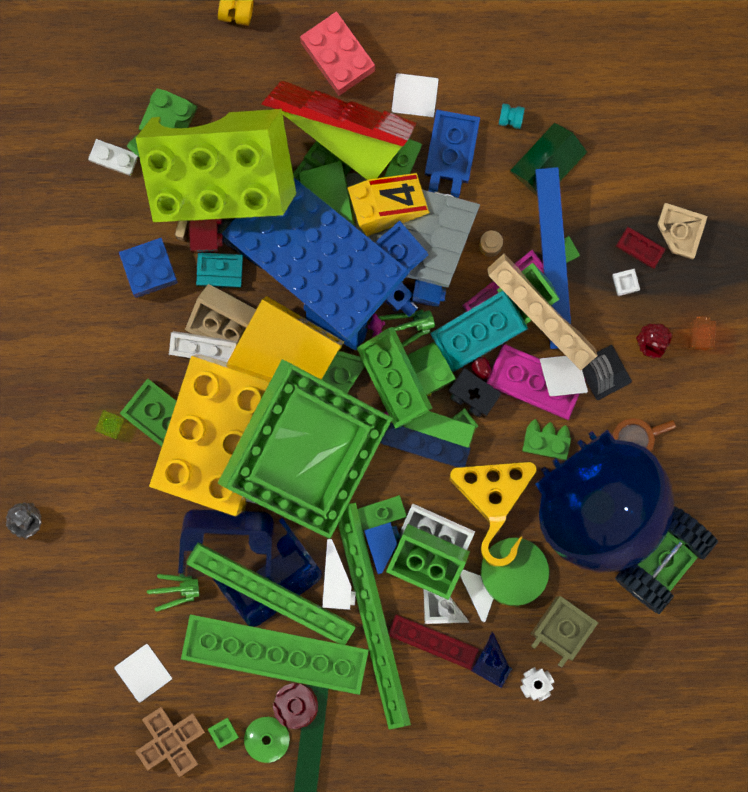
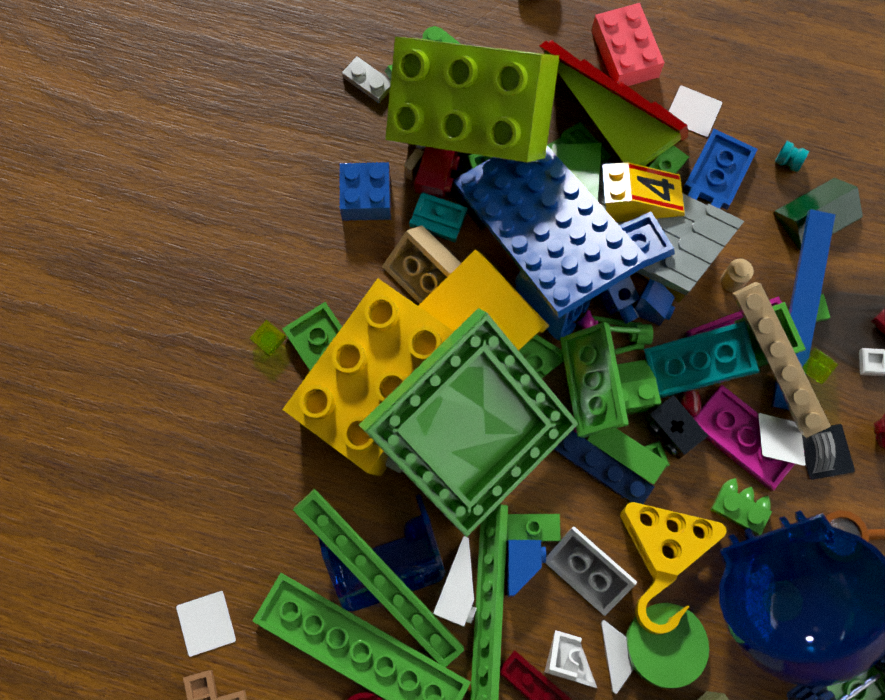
camera: 20 degrees right, 10 degrees down
flat silver piece [6,502,42,539] -> none
bright green plant [147,574,199,612] -> none
white plate [169,331,238,363] -> none
clear blue windscreen [178,509,274,580] -> none
bright green brick [386,524,470,600] -> none
none -> clear neon green bracket [802,346,839,384]

